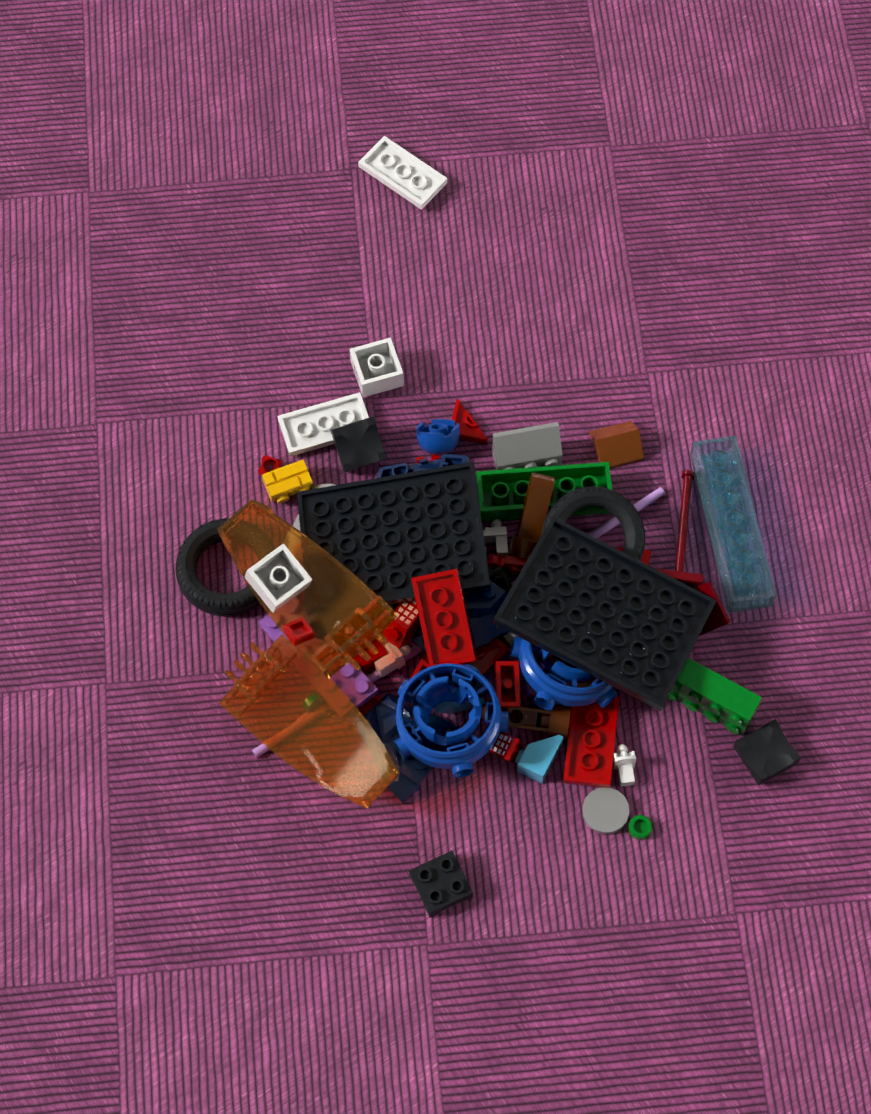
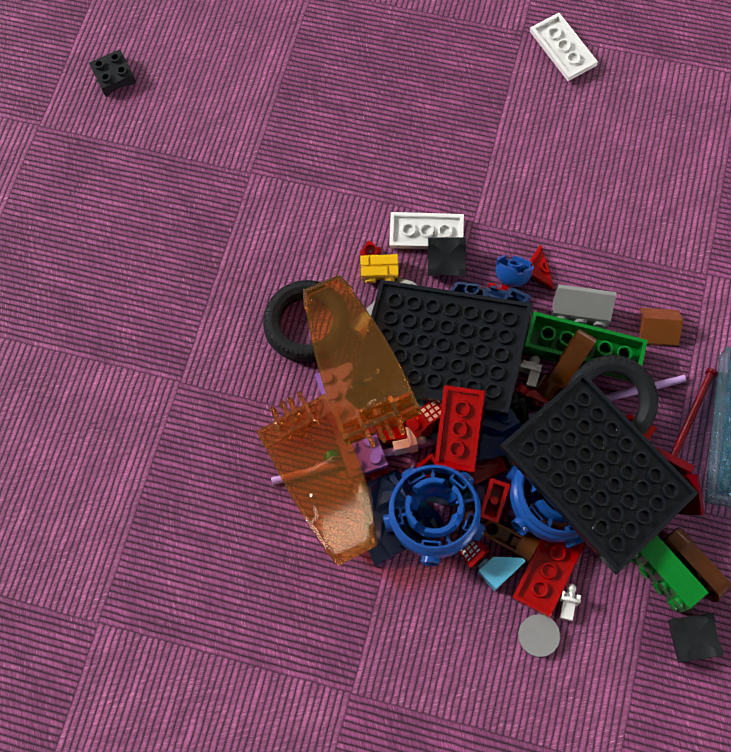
camera: 25 degrees right, 5 degrees up
white brick [244,543,312,613] -> none
red tile [283,617,315,646] -> none
white brick [349,337,404,397] -> none
black brick [409,851,473,917] -> none
green tile [628,815,652,840] -> none
none -> reddish brown beam [662,526,731,602]

